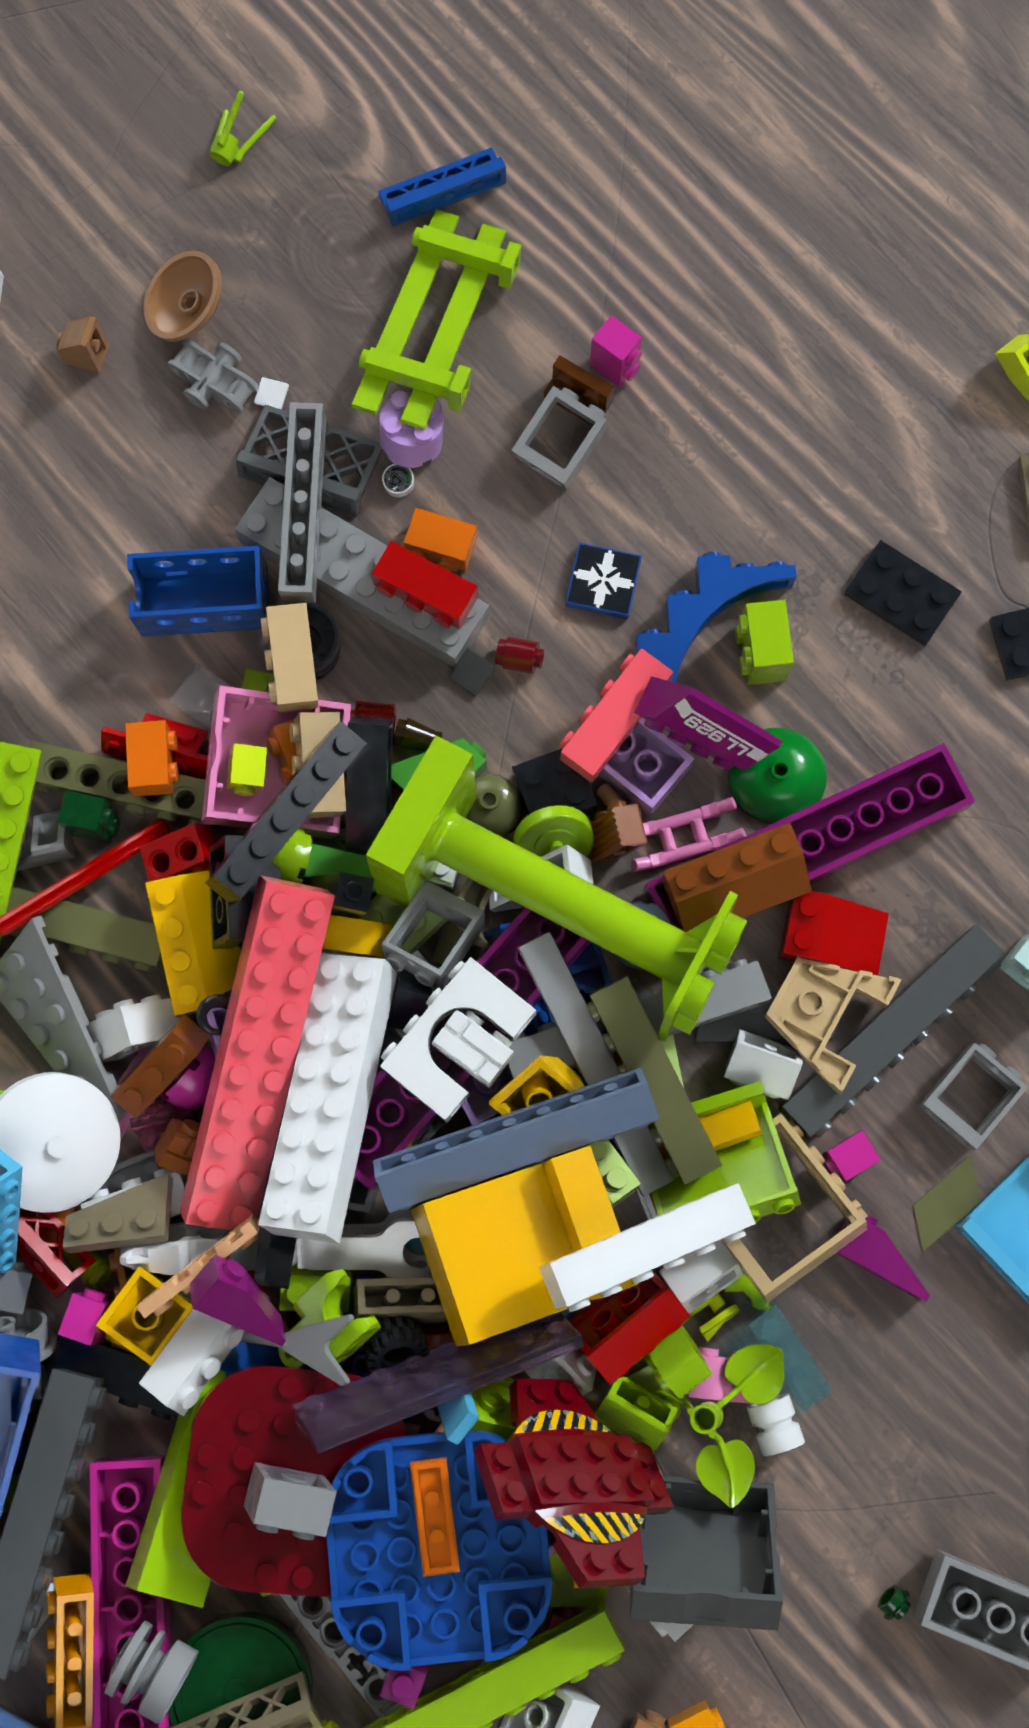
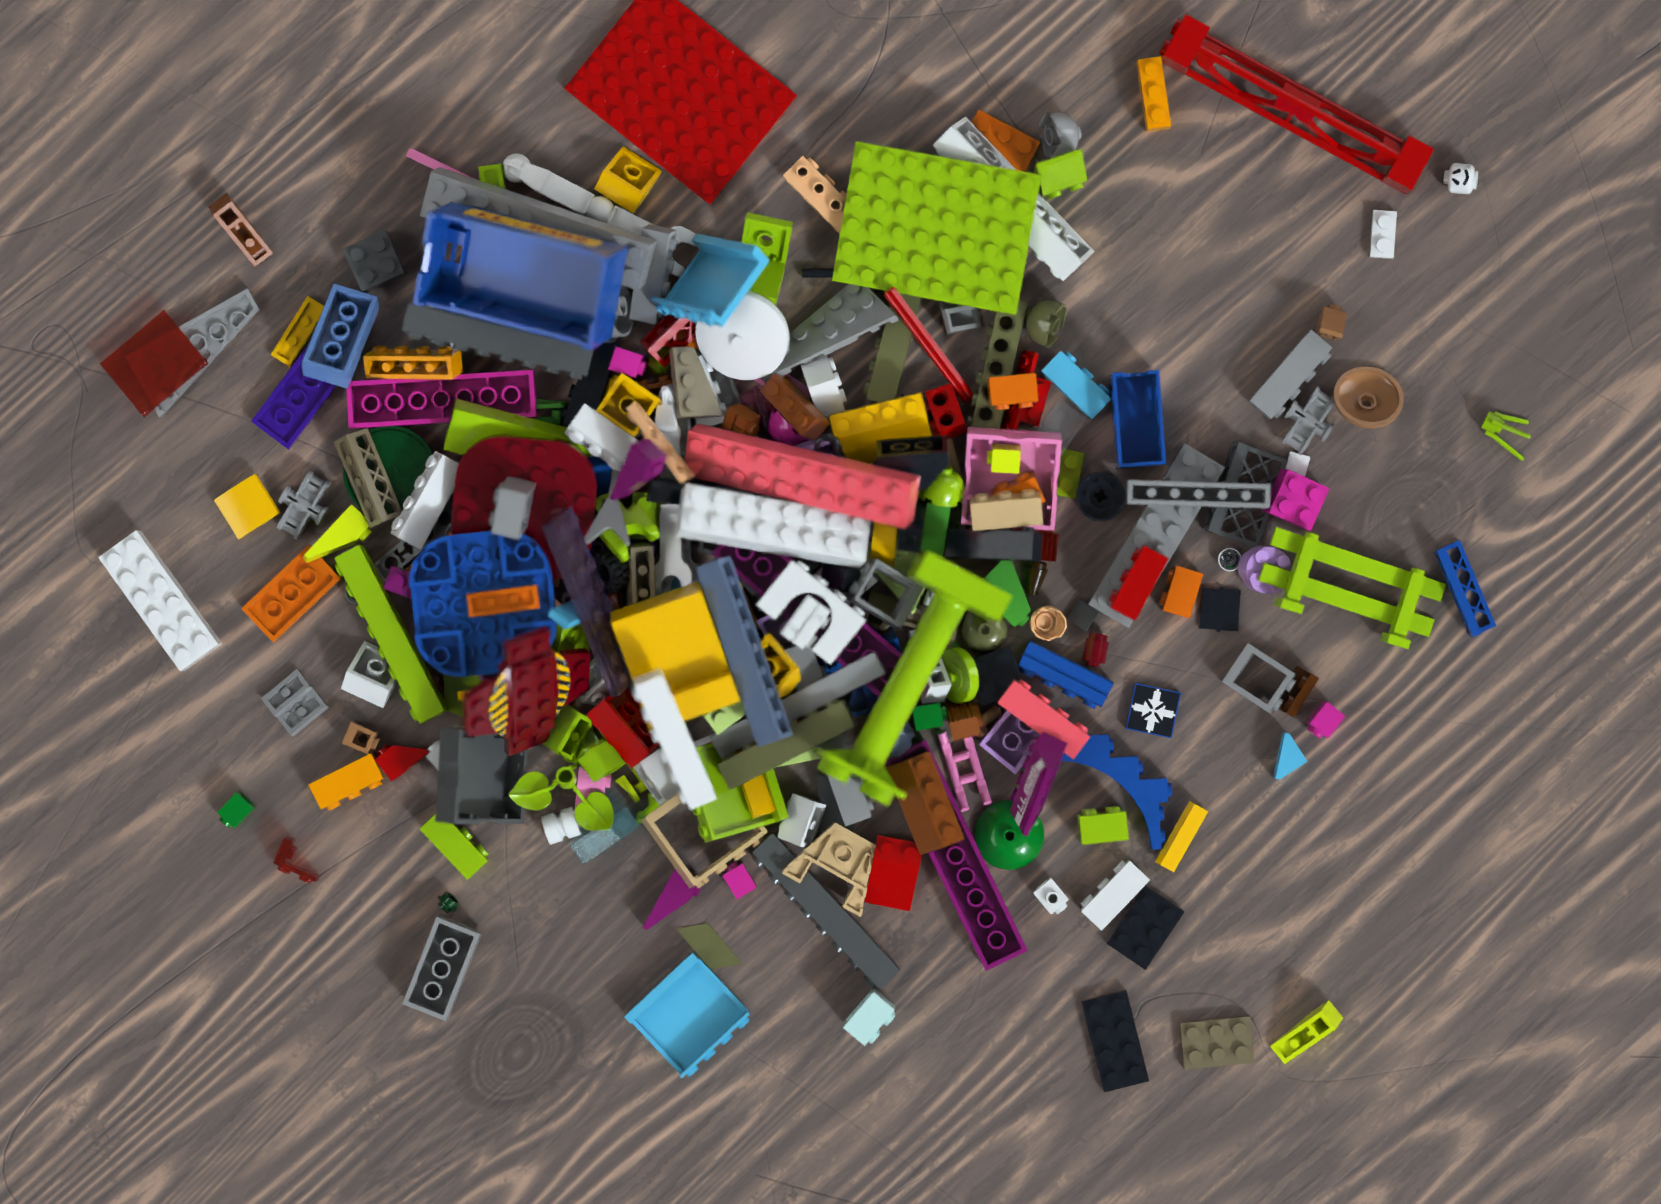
camera: 90 degrees right, 10 degrees up
dark green brick [57,790,120,844] -> none
light grey wheel [104,1621,199,1725] -> none
black brick [205,721,367,905] -> none
tan brick [260,603,318,712] -> none
light grey window [917,1043,1028,1151] -> none
none -> red slope [374,744,430,782]
none -> white brick [390,451,459,550]
none -> lime brick [420,814,490,880]
none -> bright green piece [536,398,567,426]
none -> green brick [912,702,947,731]
none -> blue brick [1017,640,1114,709]
none -> olive cylinder [1024,299,1067,348]
none -> light nougat hair [1029,605,1067,641]
none -> white brick [1032,877,1069,914]
none -> medium azure brick [1041,351,1111,420]
none -> white brick [1080,859,1150,931]
none -> yellow tile [1155,801,1208,872]
none -> black piece [1199,587,1241,632]
none -> light grey brick [1248,330,1332,420]
none -> dark pink brick [1262,468,1330,531]
none -> medium azure slope [1273,732,1308,780]

